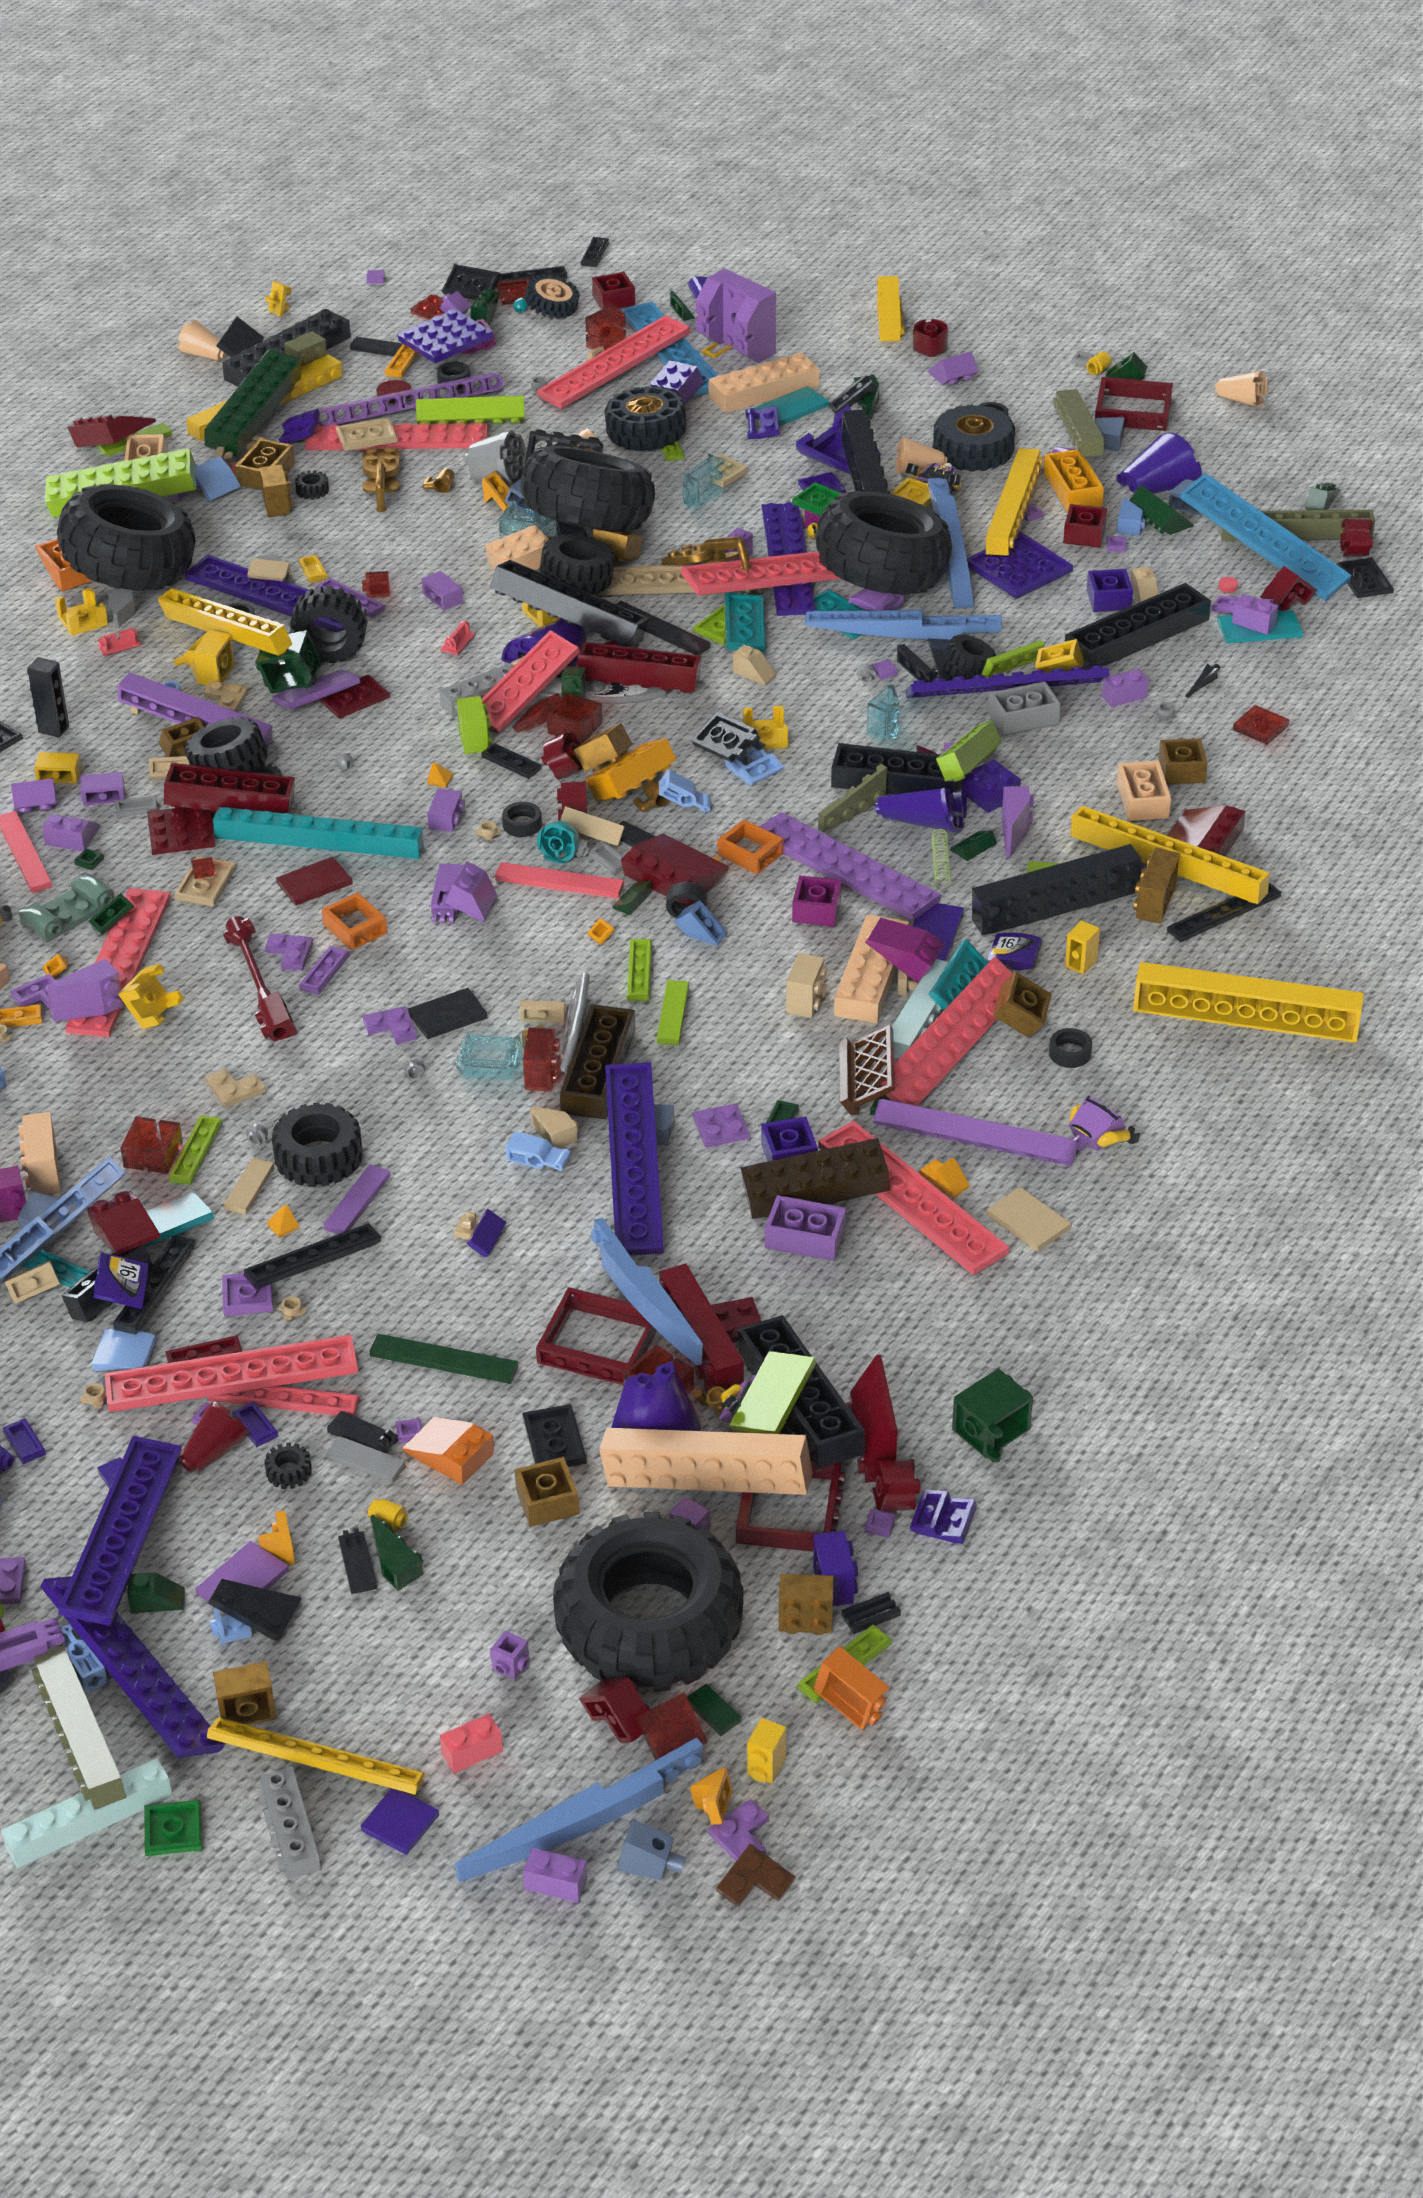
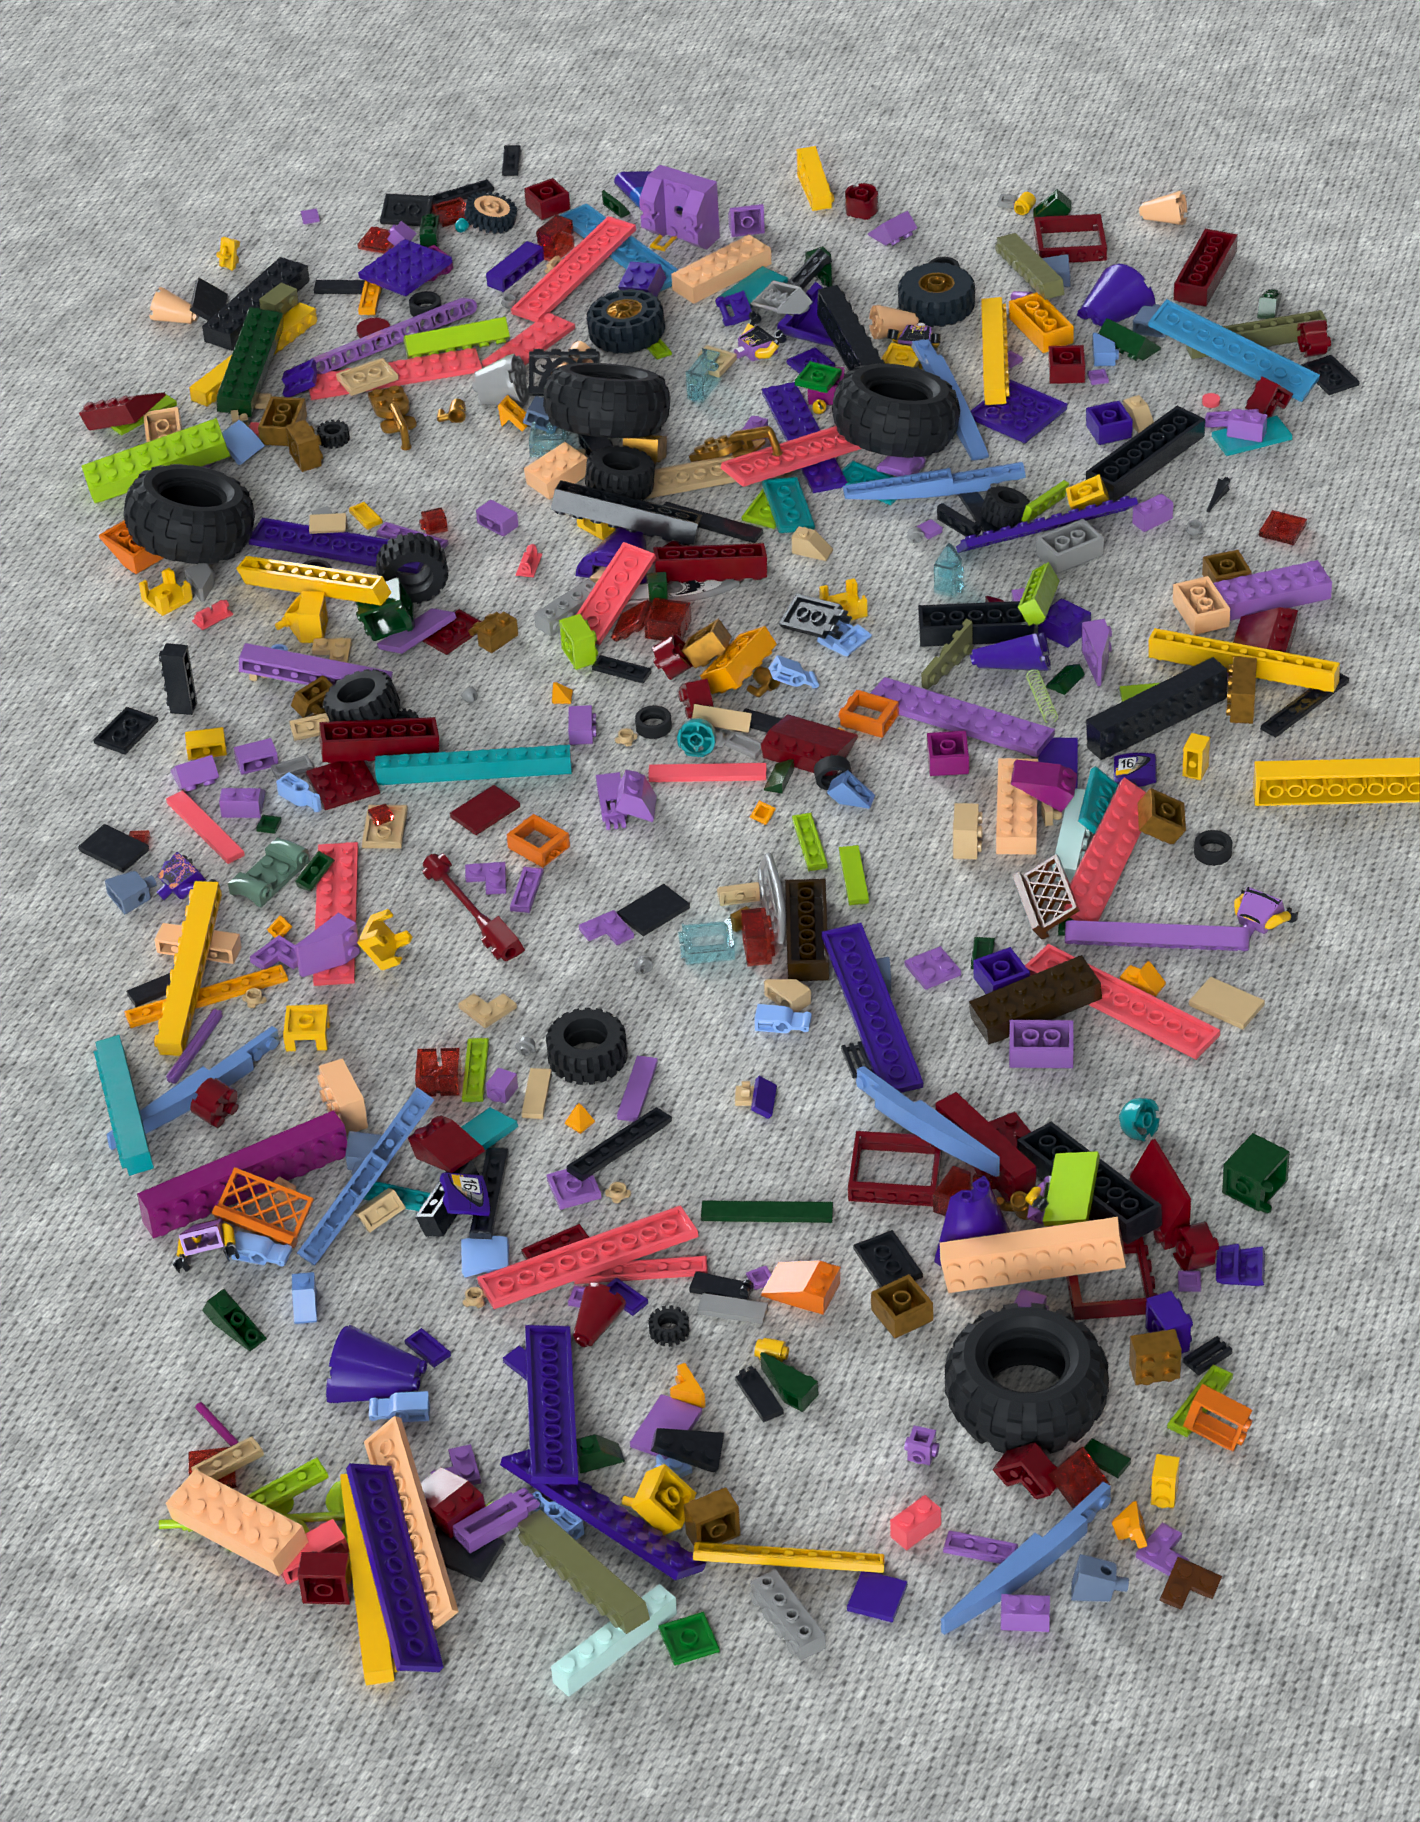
camera: 10 degrees left, 0 degrees up
none -> light blue piece [276,772,322,812]
none -> yellow panel [283,1004,330,1051]
none -> pearl gold brick [468,611,518,653]
none -> coral plate [482,313,575,367]
none -> dark purple brick [486,241,544,292]
none -> medium lavender brick [486,1067,518,1104]
none -> yellow piece [622,1464,697,1535]
none -> medium lavender slope [728,204,765,237]
none -> torso [734,311,787,361]
none -> light grey slope [750,280,812,314]
none -> black tile [841,1041,873,1079]
none -> medium lavender tile [943,1530,1018,1564]
none -> teal cylinder [1119,1098,1160,1141]
none -> dark red brick [1173,229,1238,307]
none -> medium lavender brick [1213,560,1332,621]

